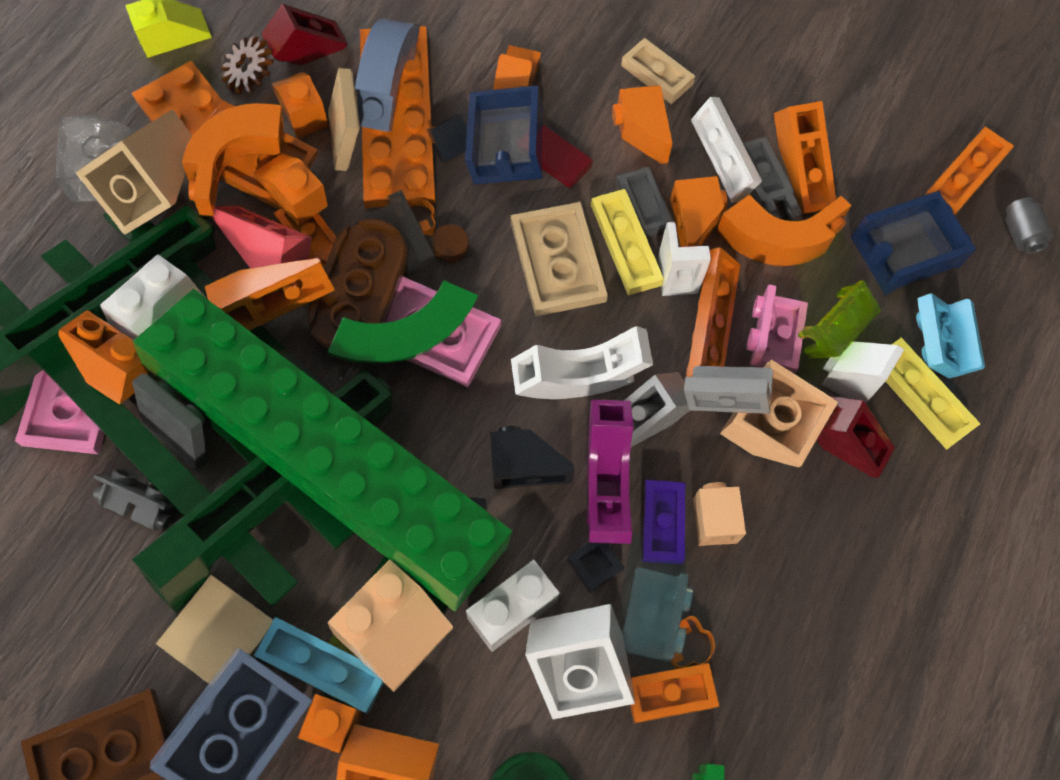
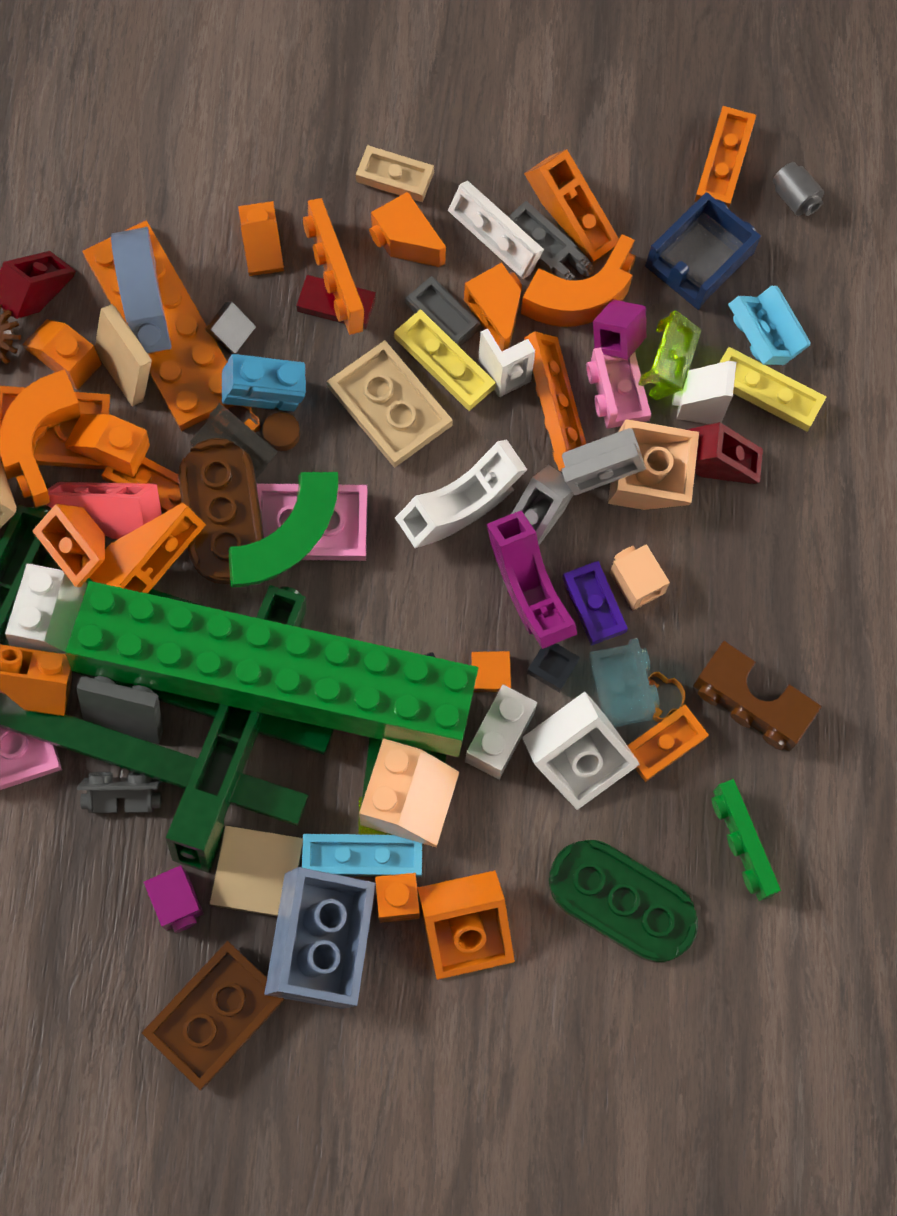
camera: 25 degrees left, 5 degrees up
dark blue window [465,85,544,185] -> none
black slope [490,426,574,489] -> none
none -> orange slope [32,504,105,587]
none -> magenta brick [144,865,204,933]
none -> dark azure brick [222,354,306,412]
none -> orange plate [303,198,364,335]
none -> orange tile [471,651,511,692]
none -> magenta brick [593,299,647,360]
none -> reddish brown arch [693,641,822,752]

